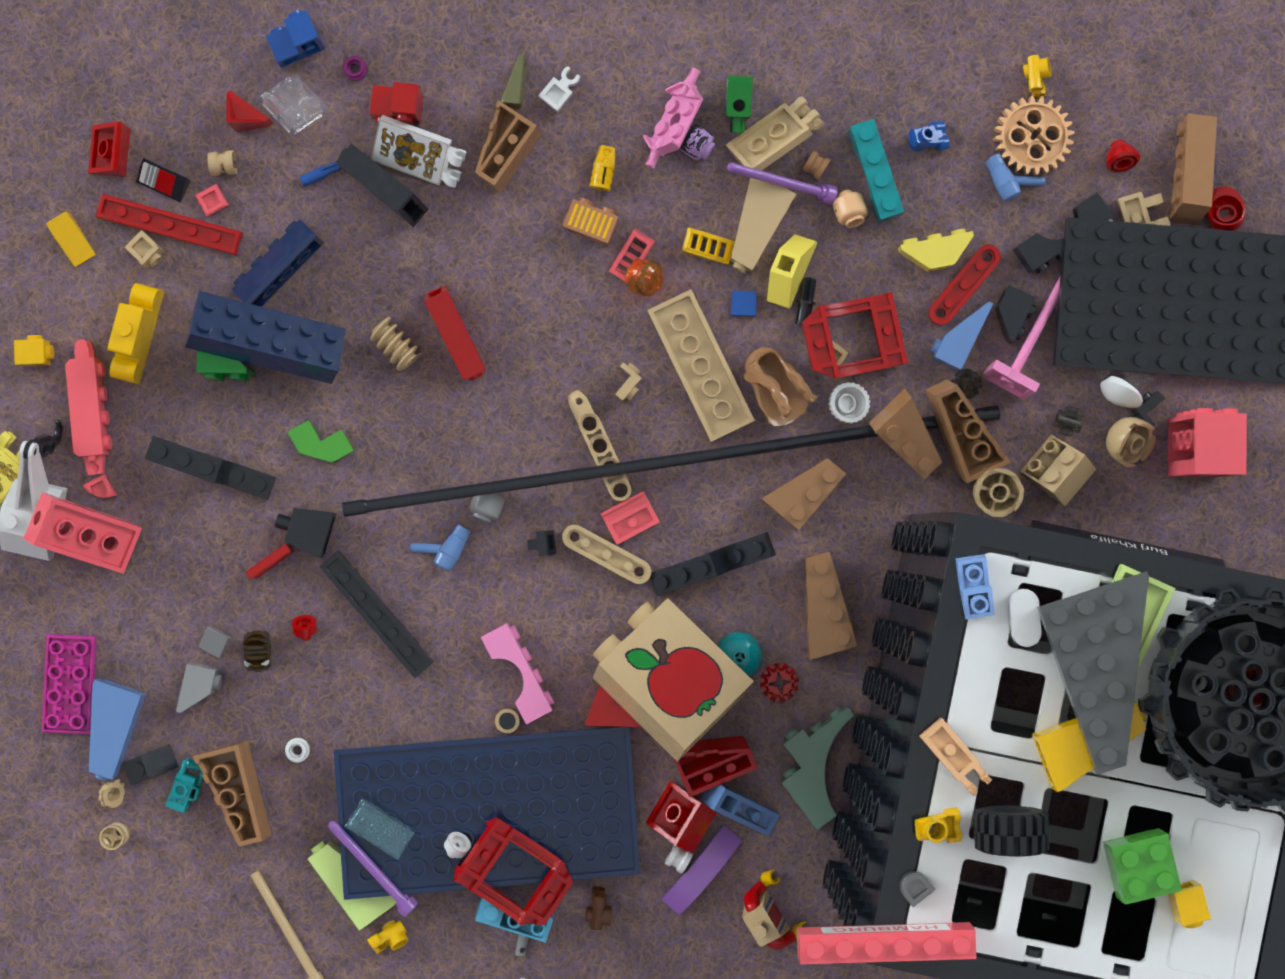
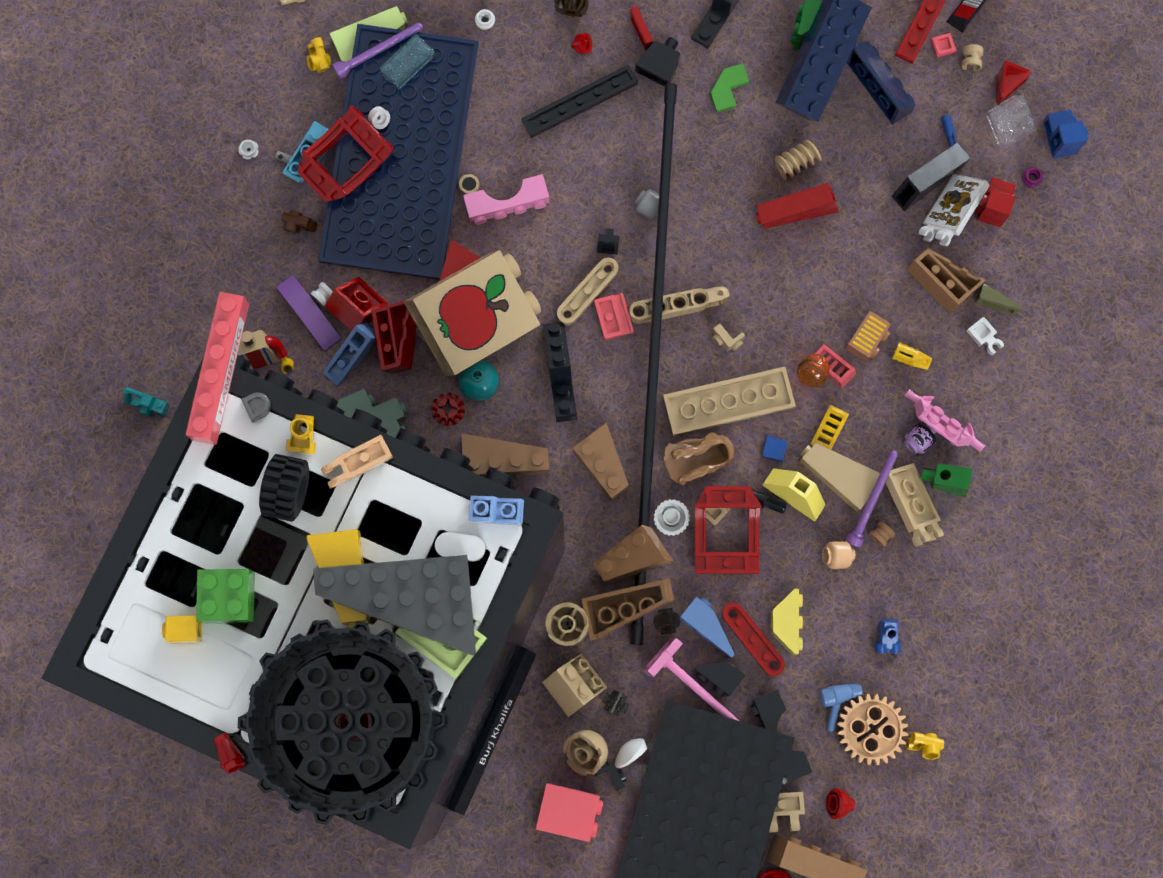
camera: 100 degrees right, 10 degrees down
medium blue piece [410,524,471,571] -> none
teal arch [848,119,904,223] -> none

